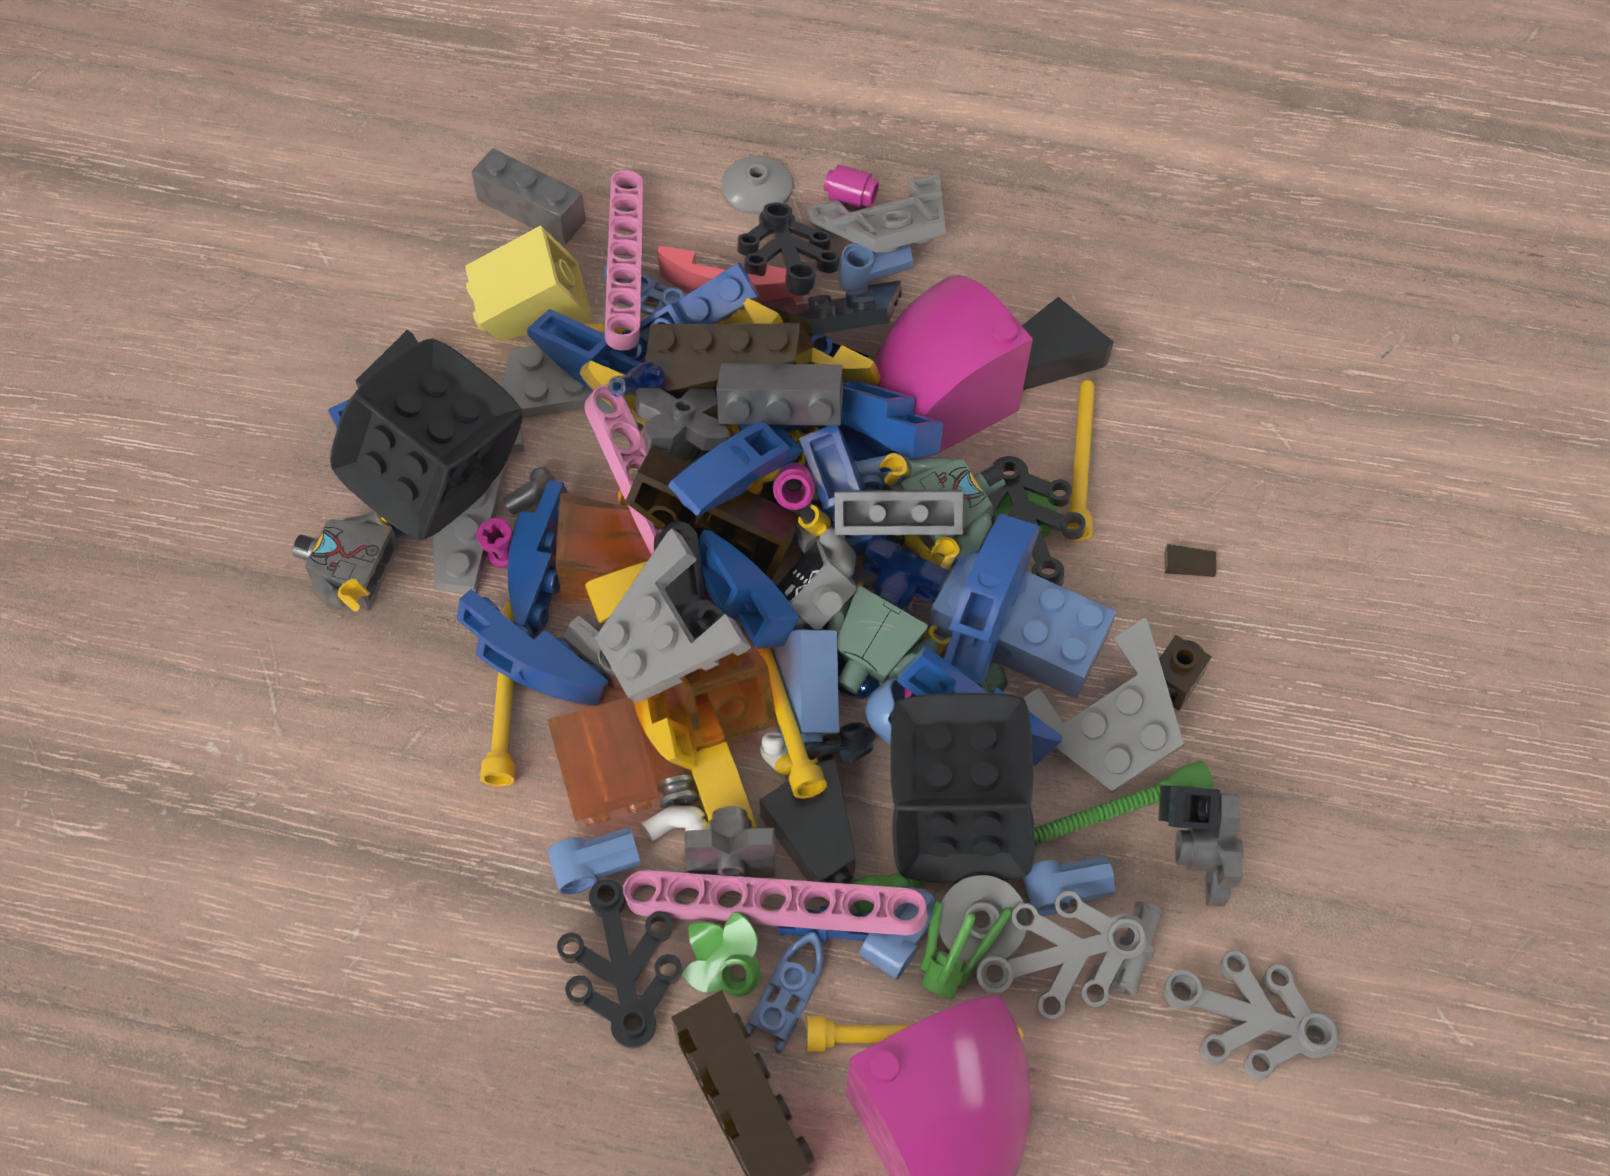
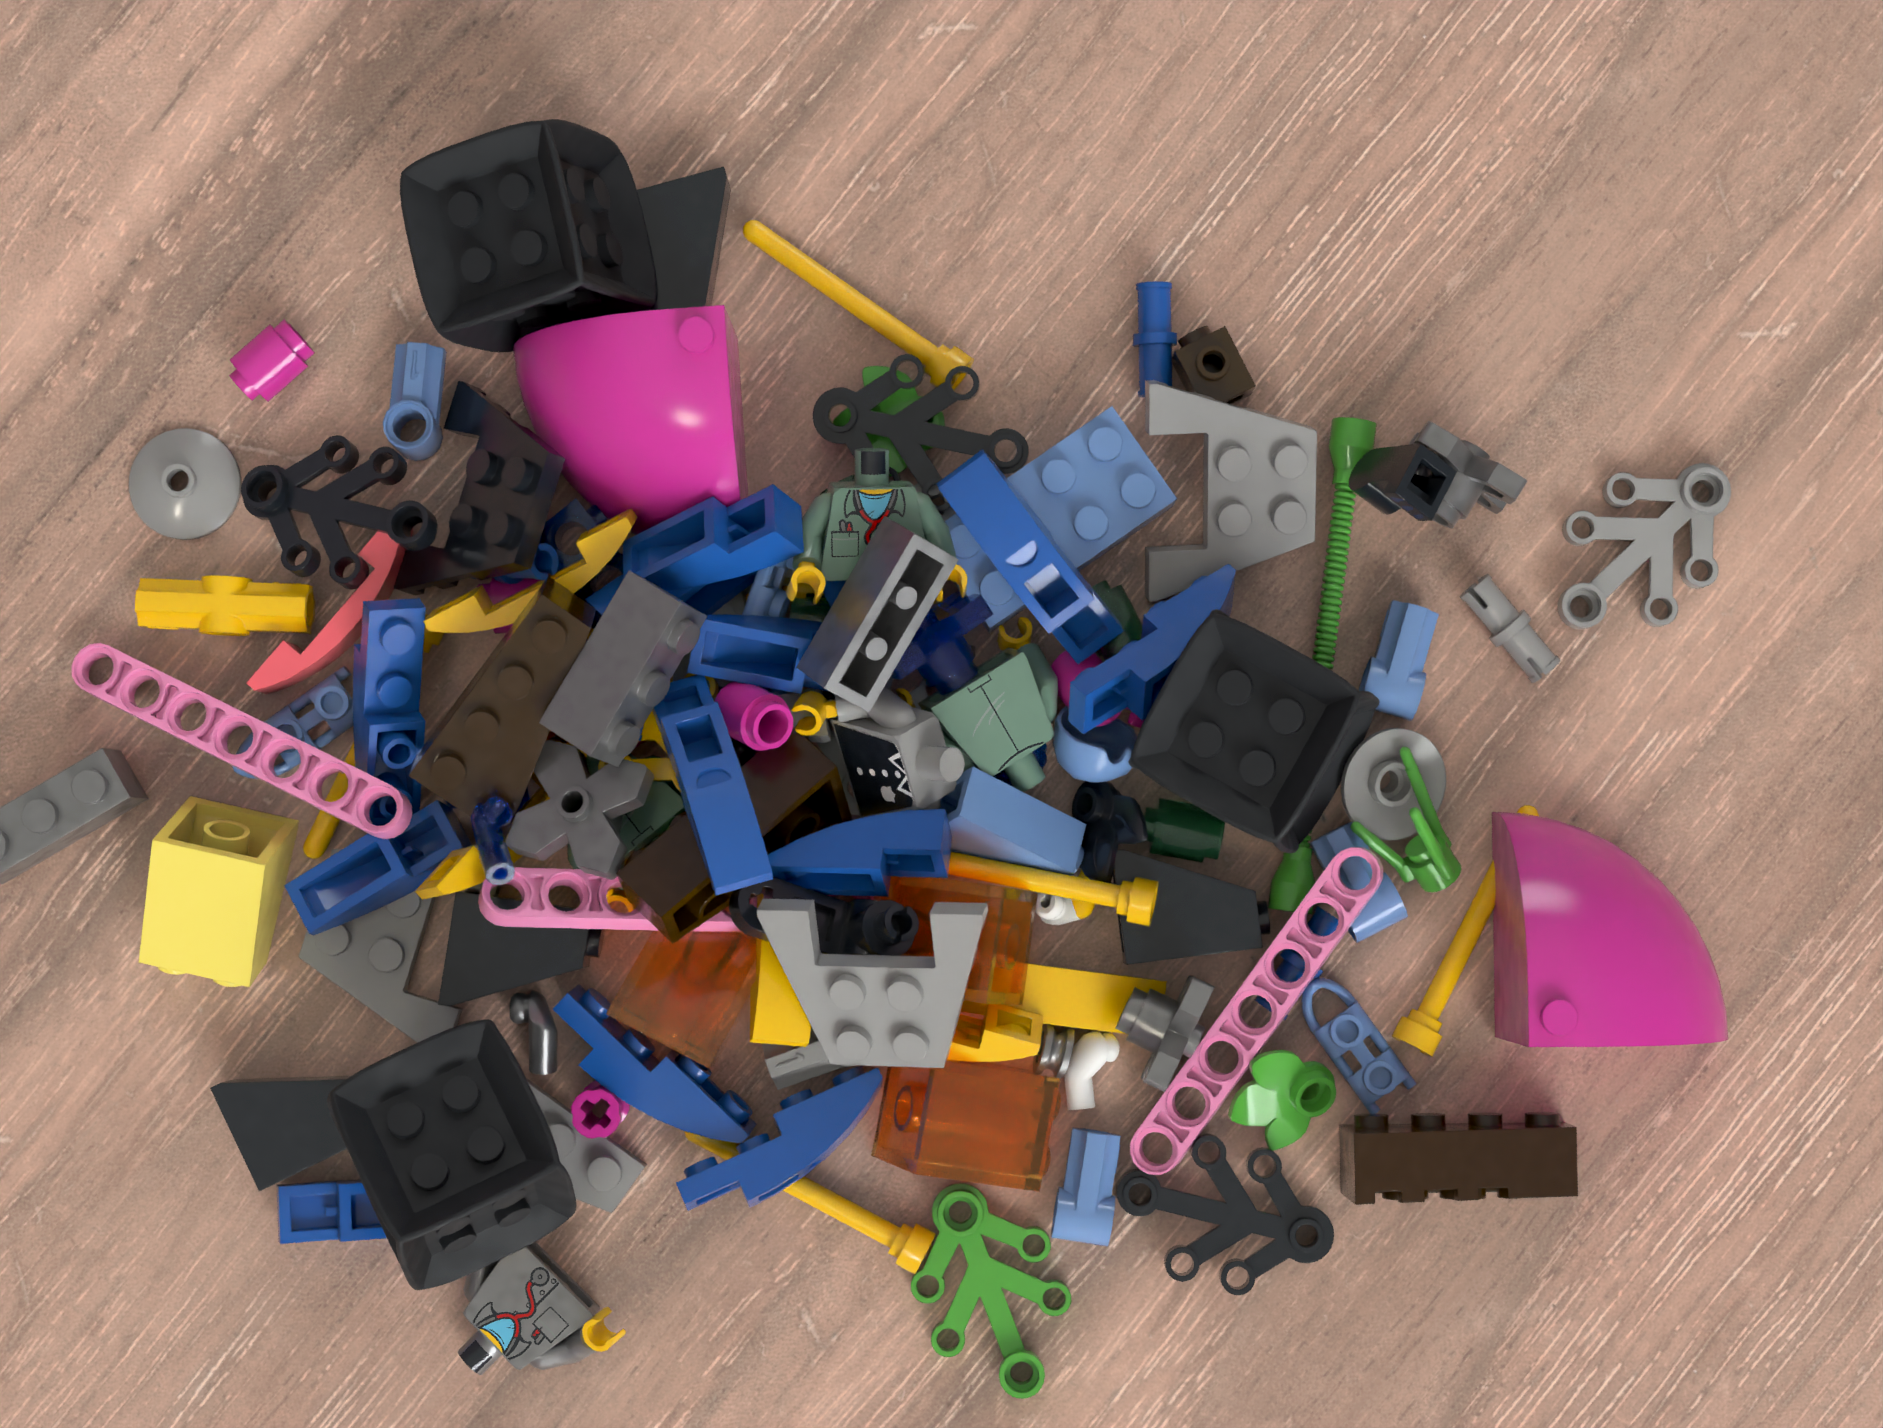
camera: 55 degrees left, 25 degrees up
light grey wing [807,174,946,253] -> none
light grey plant [977,890,1149,1020] -> none
dark brown piece [1164,544,1216,577] -> none
none -> yellow piece [135,575,315,636]
none -> black piece [400,119,656,353]
none -> black slope [438,891,605,1006]
none -> bright green plant [911,1183,1071,1399]
none -> blue pin [1133,281,1177,397]
none -> clear green brick [1144,798,1225,863]

